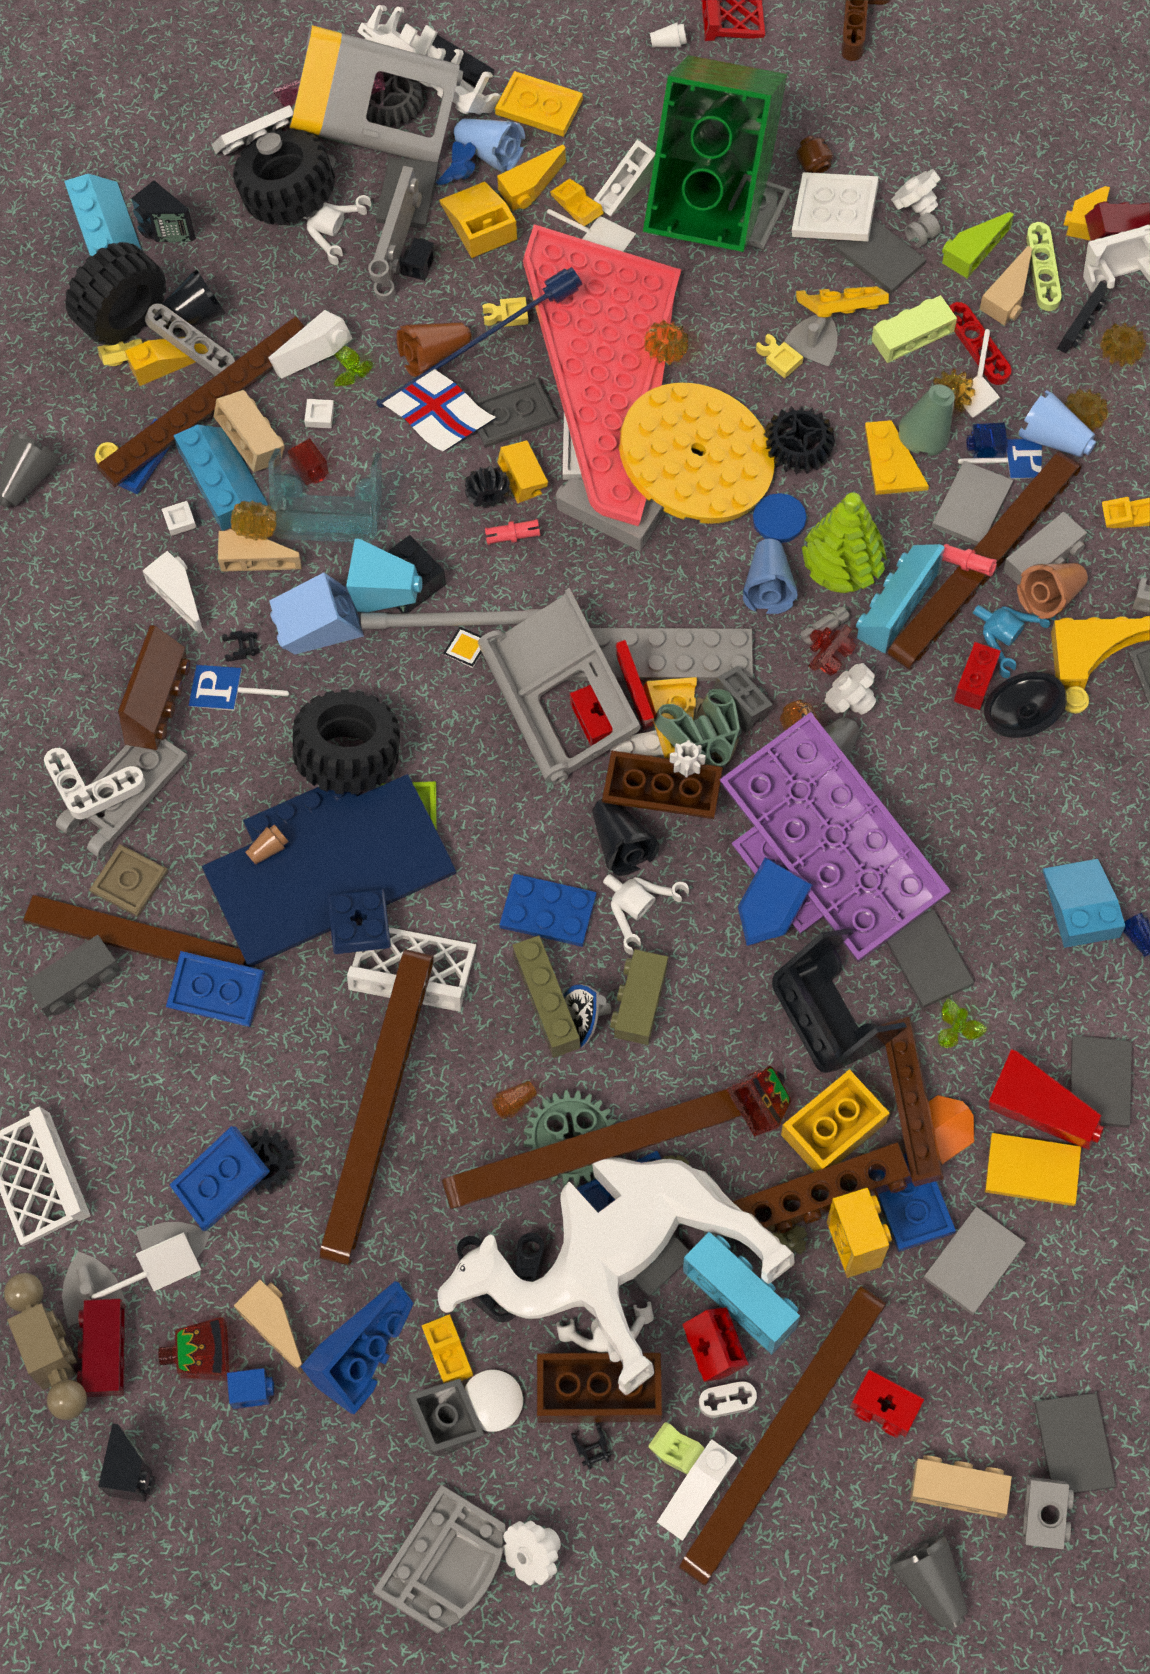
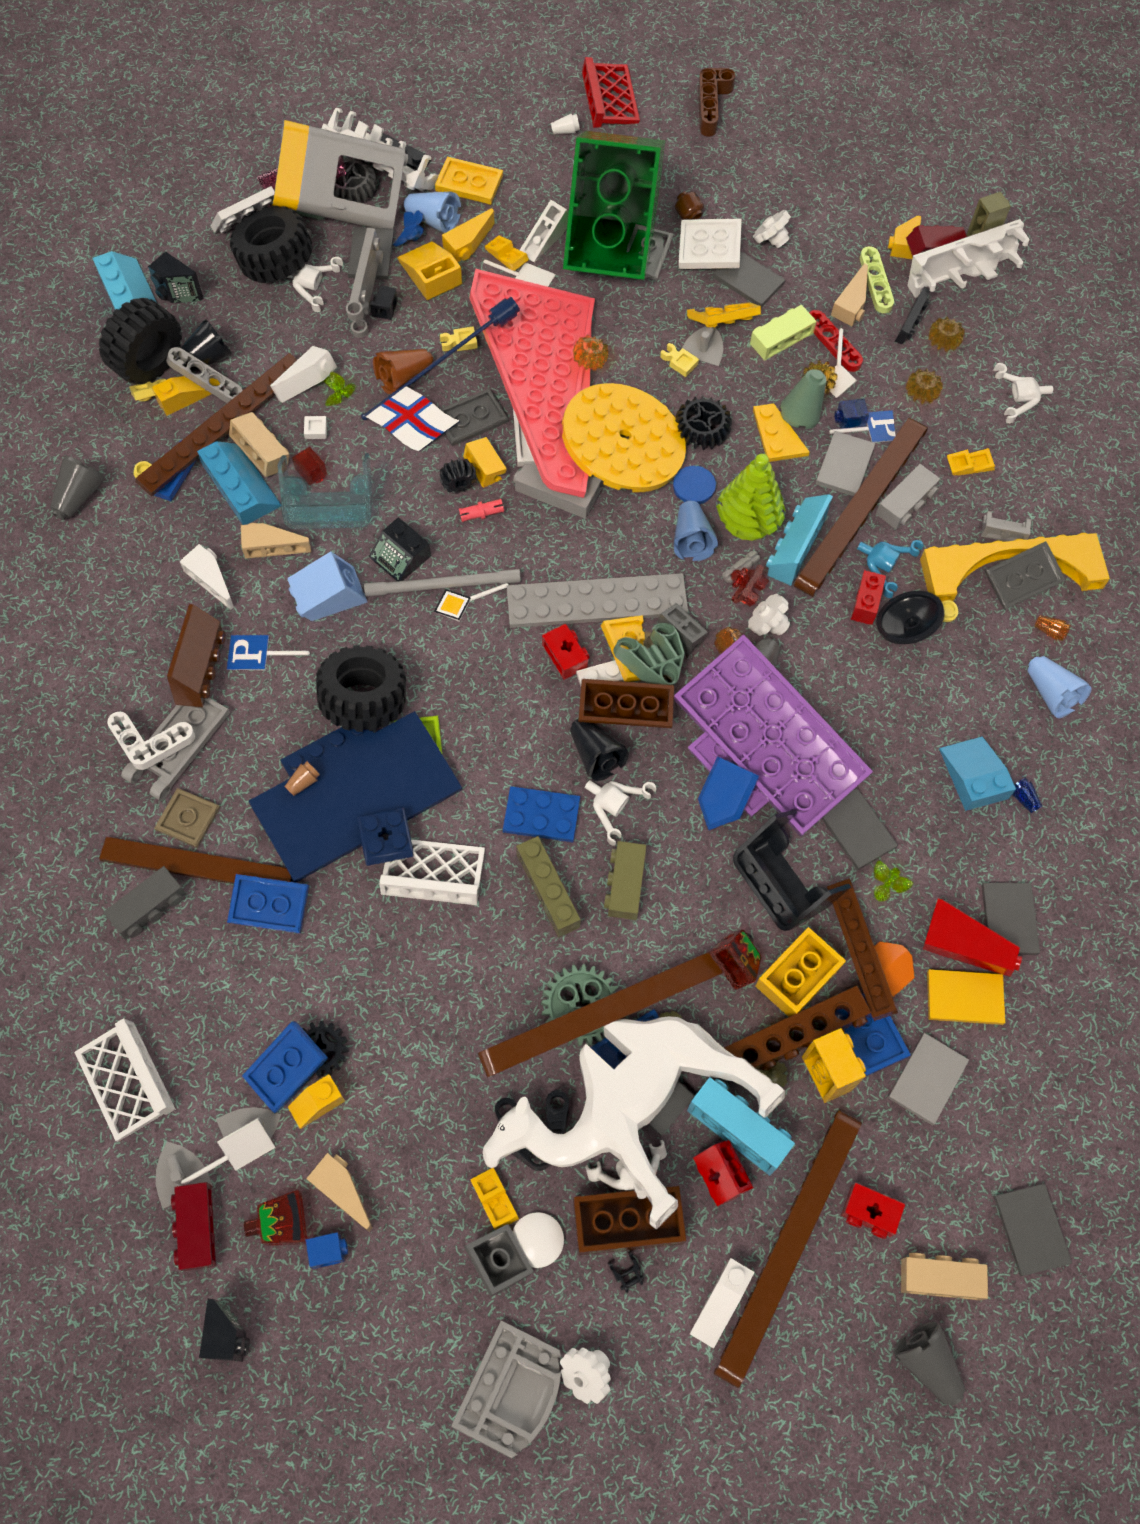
camera: 10 degrees left, 0 degrees up
dark tan brick [4,1273,87,1420] -> none
white plate [162,501,196,536] -> none
black piece [222,630,260,662] -> none
clear yellow gear [231,500,277,541] -> none
light grey piece [256,133,282,155] -> none
blue wedge [301,1281,414,1414] -> none
reddish brown beam [320,949,434,1266] -> none
medium azure slope [346,539,422,613] -> none
light grey piece [478,588,641,784] -> none
clear orange cone [492,1081,537,1119] -> none
shield [563,984,611,1048] -> none
red tile [615,640,654,730] -> none
yellowish green bracket [649,1422,705,1474] -> none
white gear [670,740,706,777] -> none
white beam [699,1382,757,1418] -> none
light grey wheel [905,213,941,248] -> none
lime slope [942,212,1014,279] -> none
coral pin [942,544,997,576] -> none
nougat cone [1017,563,1088,619] -> none
light blue cone [1019,390,1097,457] -> none
light grey brick [1022,1477,1074,1549] -> none
none -> yellow slope [288,1074,345,1129]

